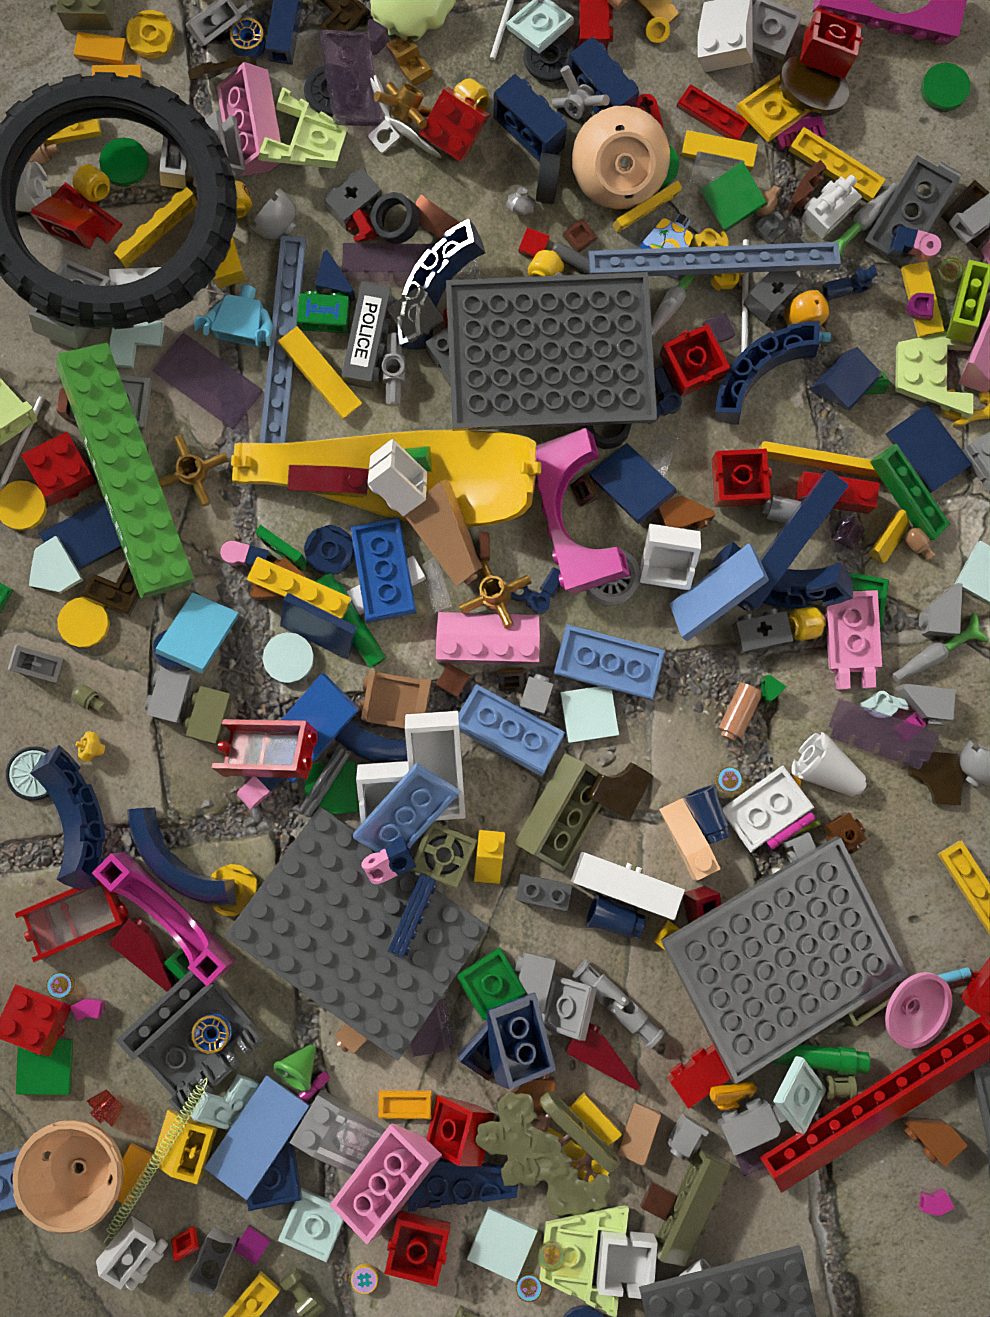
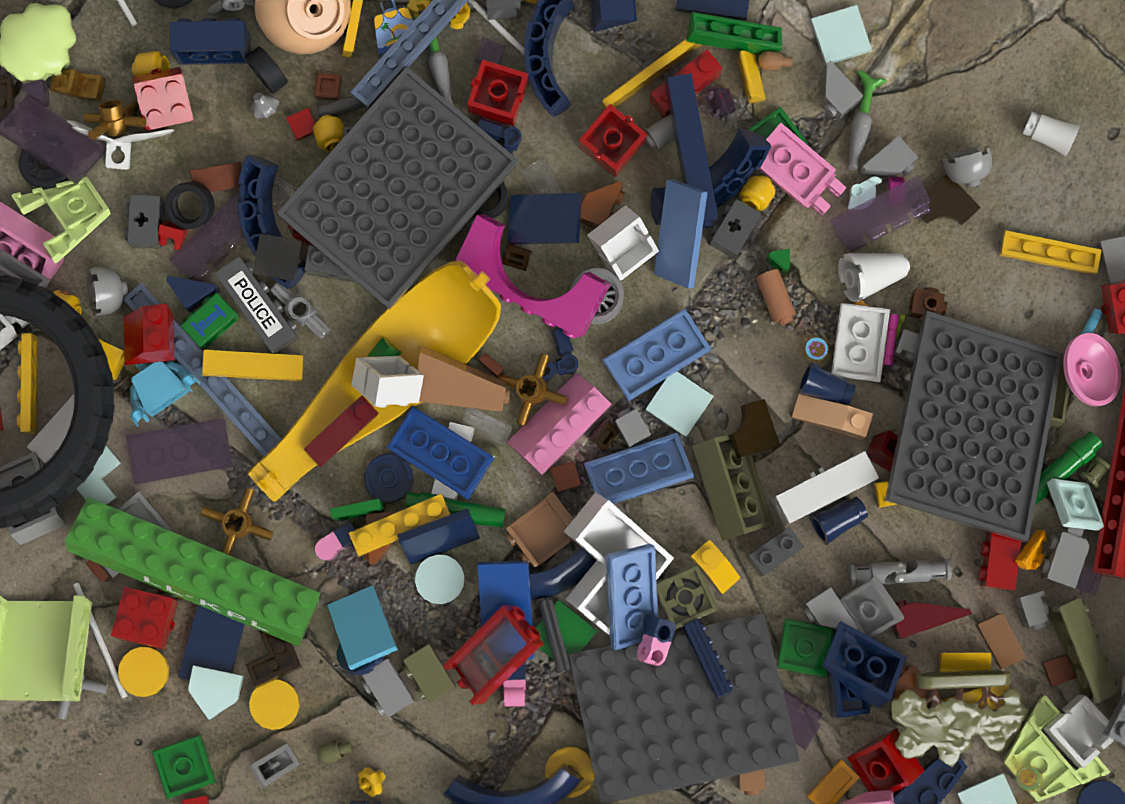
camera: 45 degrees left, 0 degrees up
none -> red slope [123,304,175,365]

